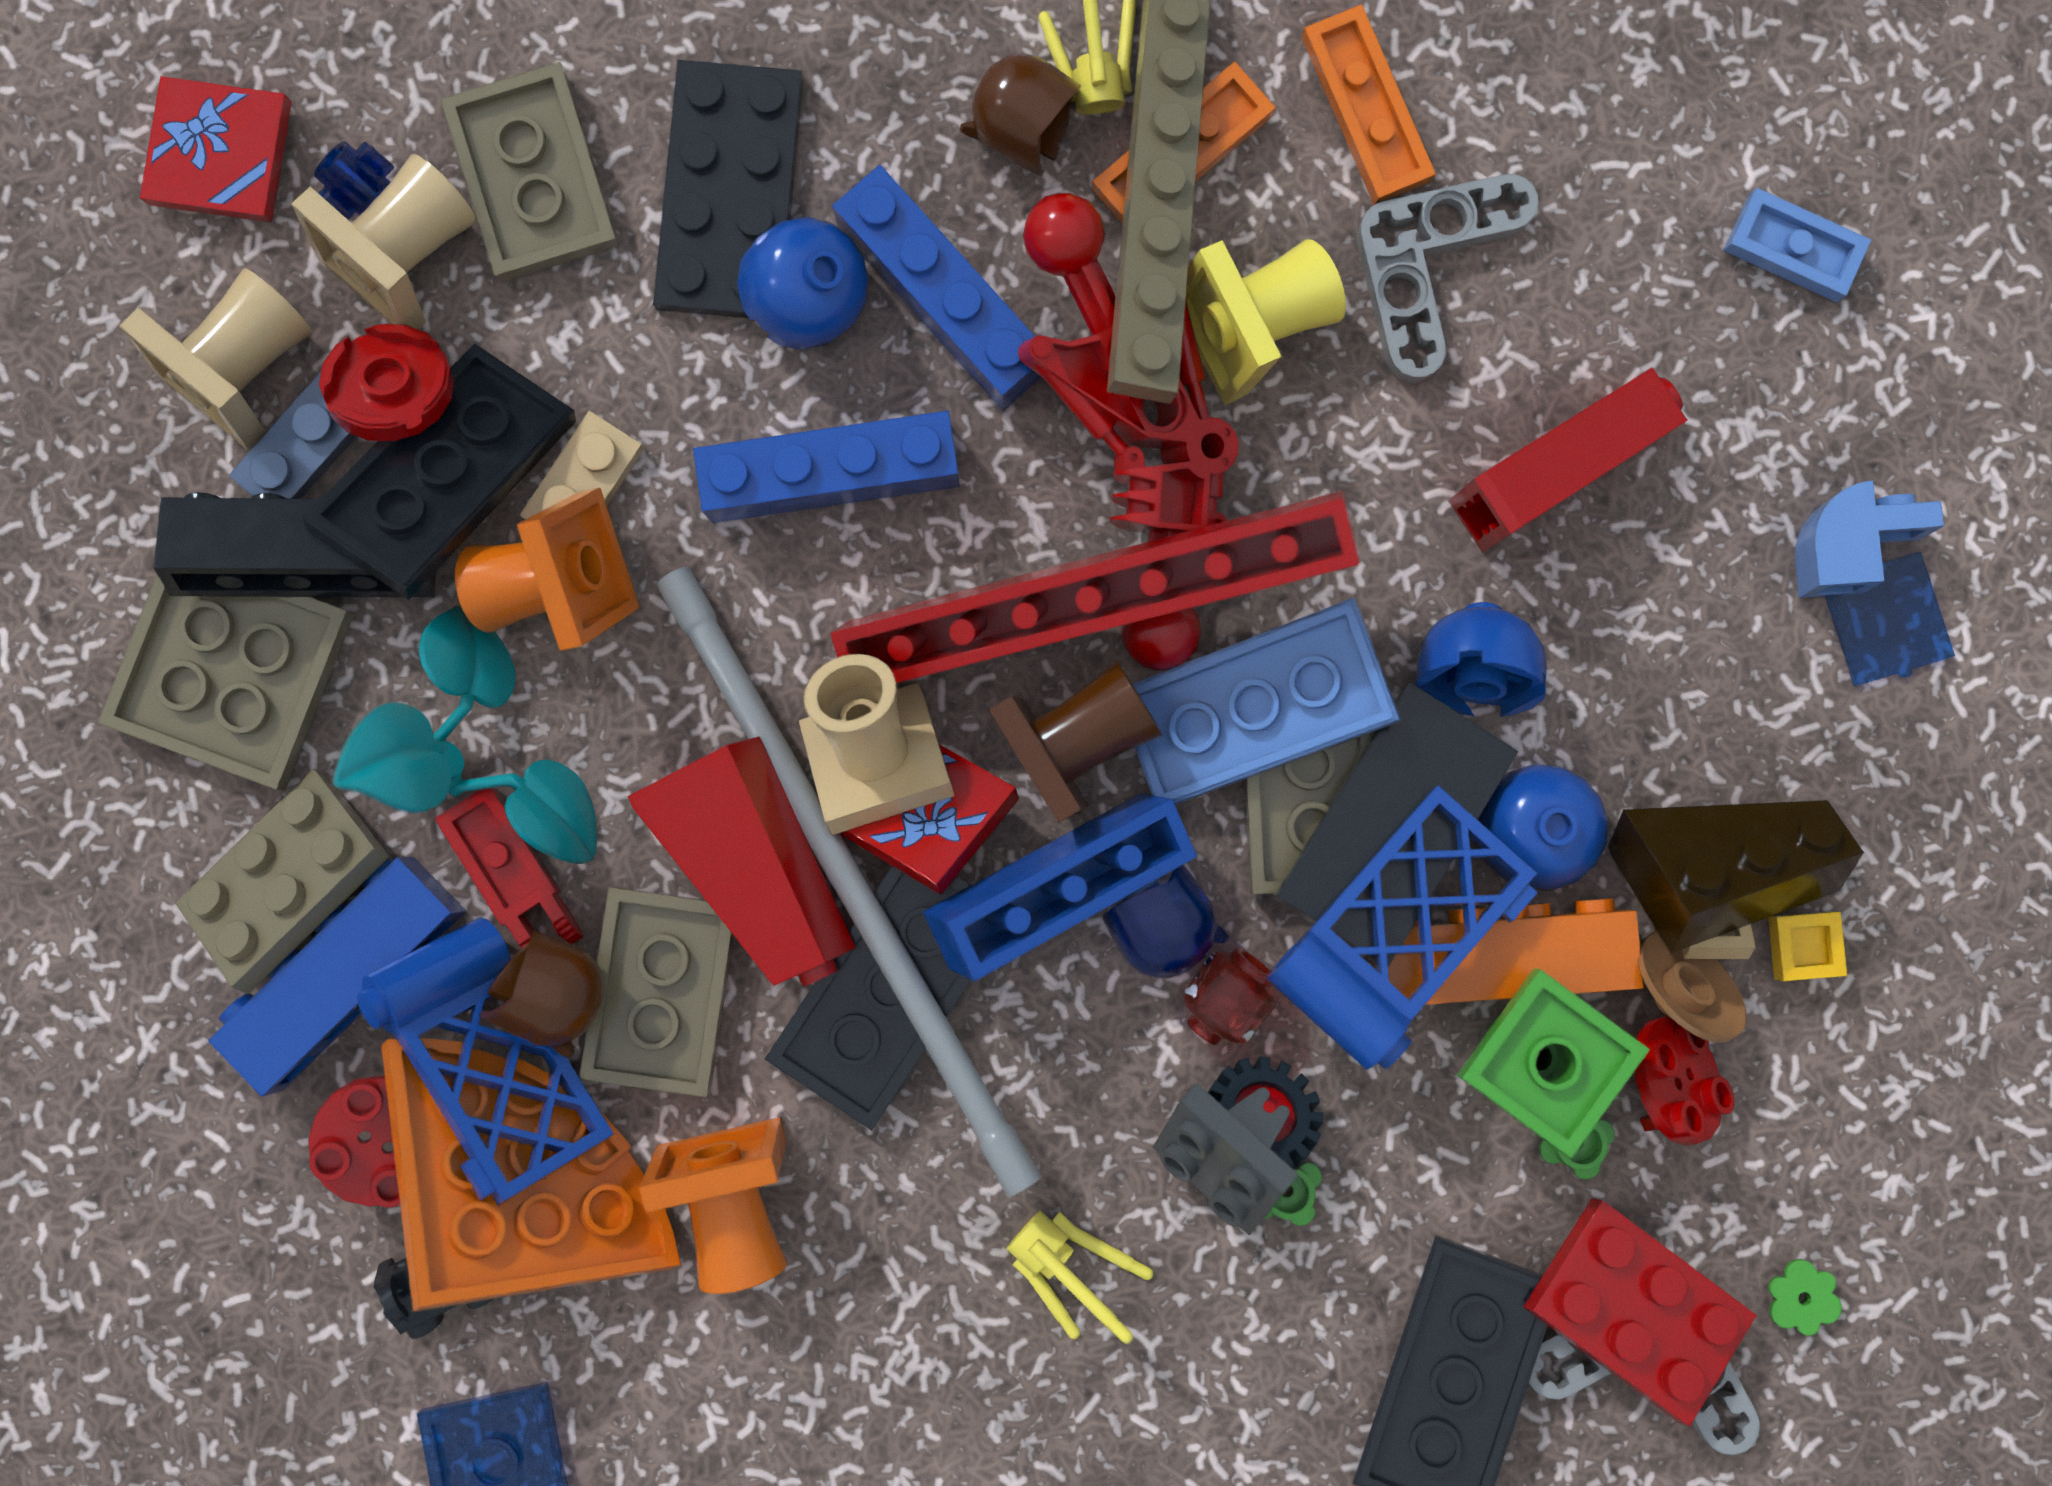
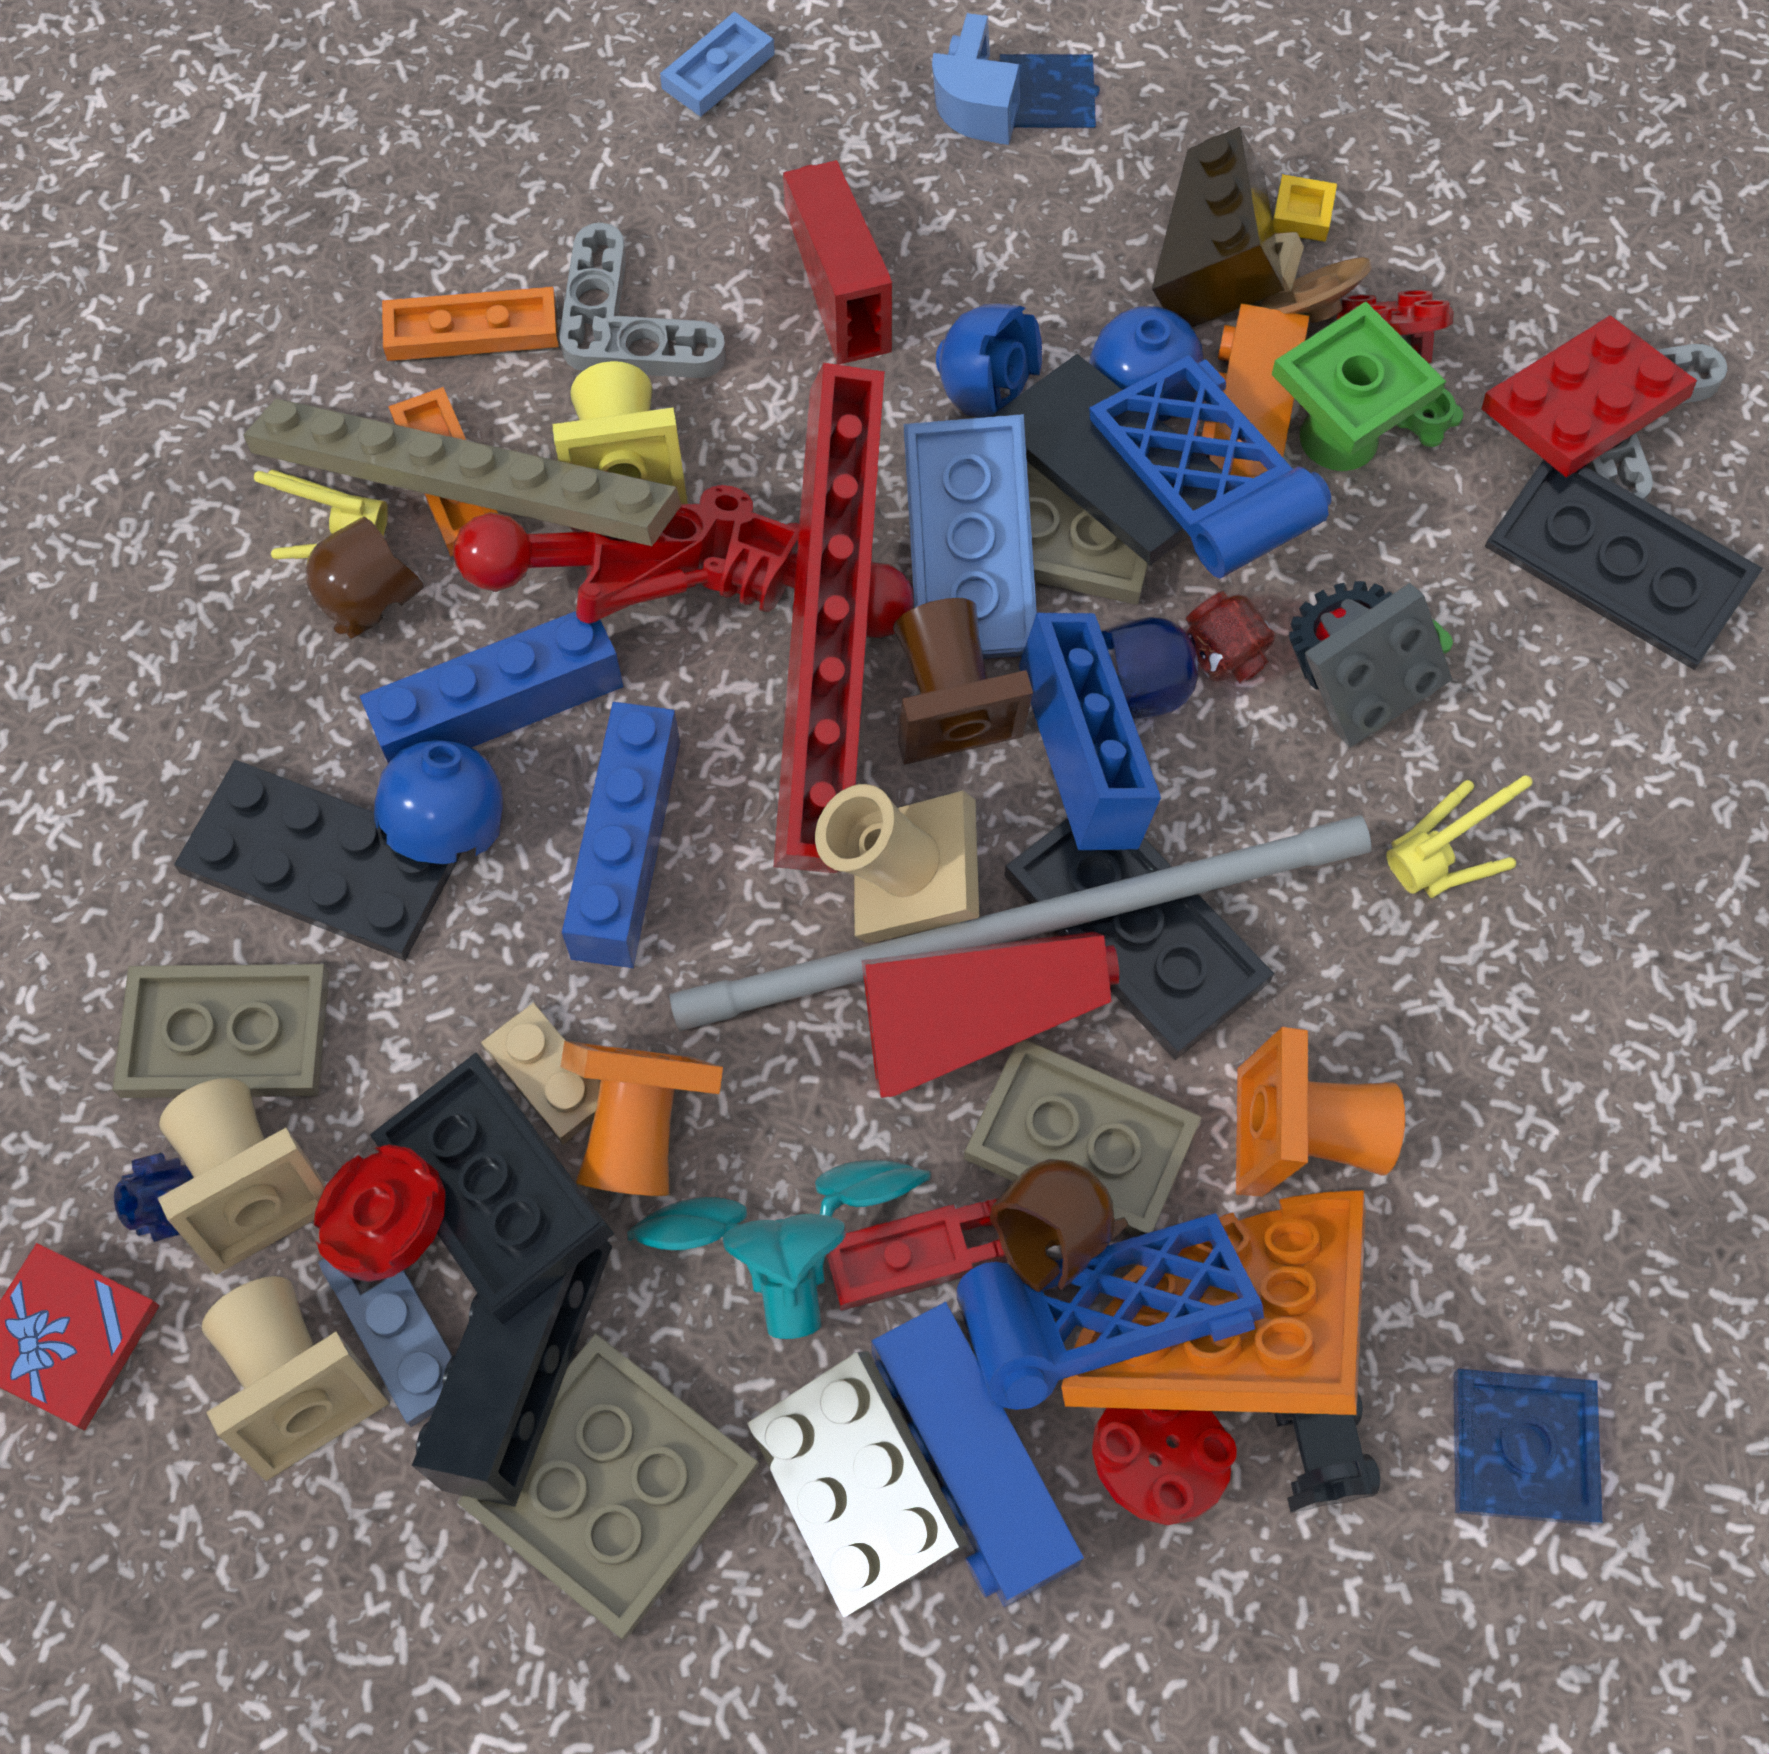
camera: 70 degrees left, 20 degrees down
red tile [841,744,1019,895] -> none
bright green plant [1768,1259,1842,1336] -> none

